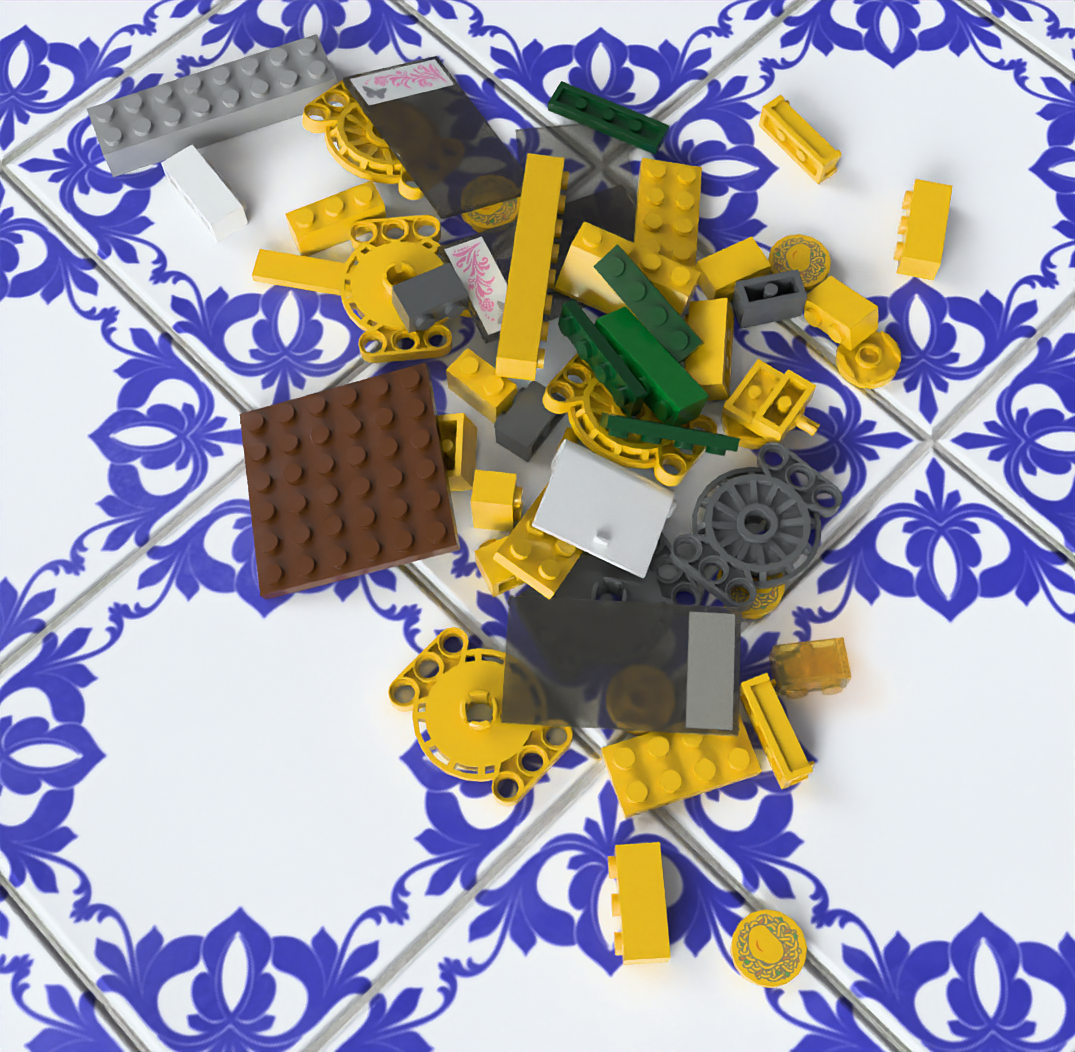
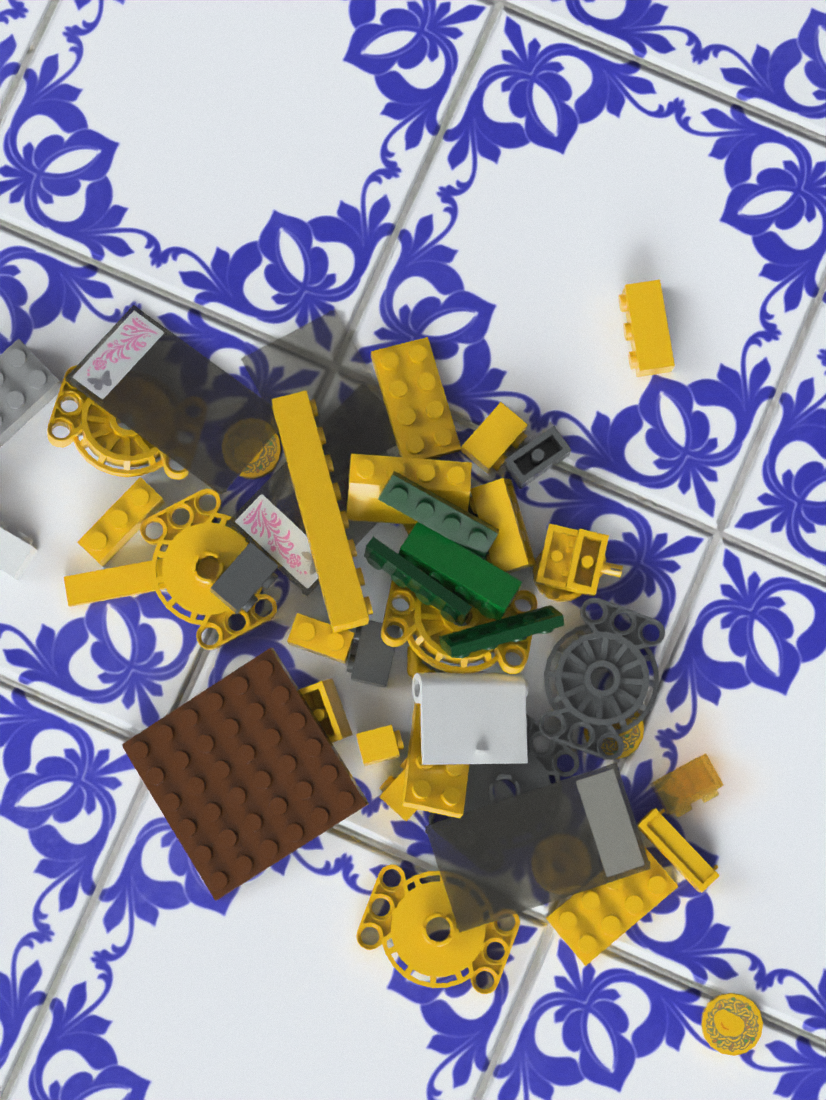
camera: 25 degrees left, 15 degrees up
dark green plate [548,81,670,155] -> none
yellow brick [608,842,671,965] -> none
yellow container [759,95,842,184] -> none
tile [768,234,831,292] -> none
yellow brick [804,276,878,350] -> none
yellow tile [835,331,901,389] -> none

